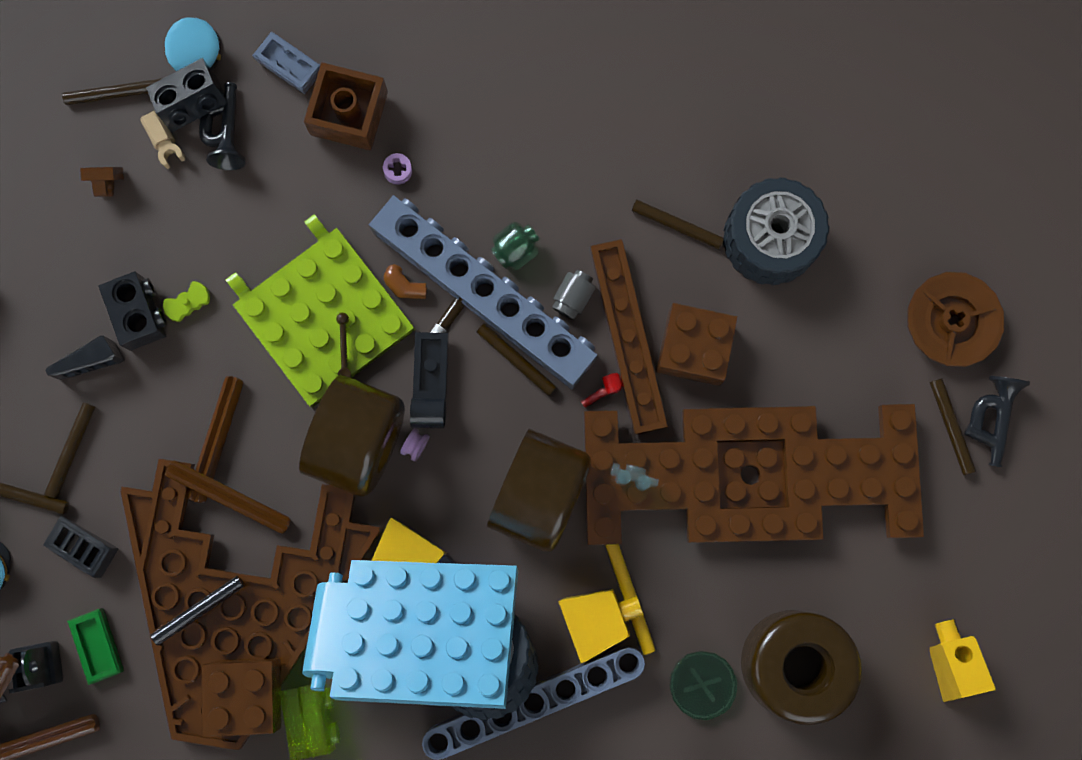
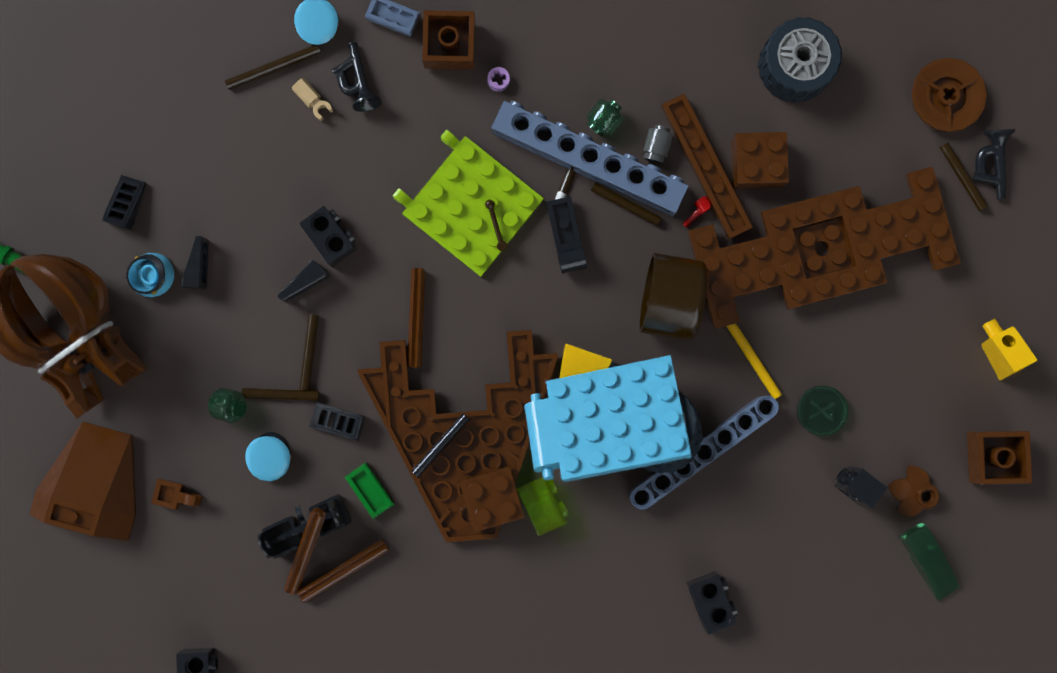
camera: 15 degrees left, 5 degrees up
reddish brown tile [80,167,124,197] -> none
black brick [146,58,228,132] -> none
lime piece [163,281,210,322] -> none
reddish brown axle [165,460,291,534] -> none
dark brown piece [299,374,405,497] -> none
dark orange arm [383,264,427,299] -> none
lavender bush [400,428,429,462] -> none
yellow torso [558,589,644,663] -> none
clear light blue piece [610,463,659,491] -> none
dark brown bar [631,199,724,249] -> none
dark brown piece [741,610,862,725] -> none

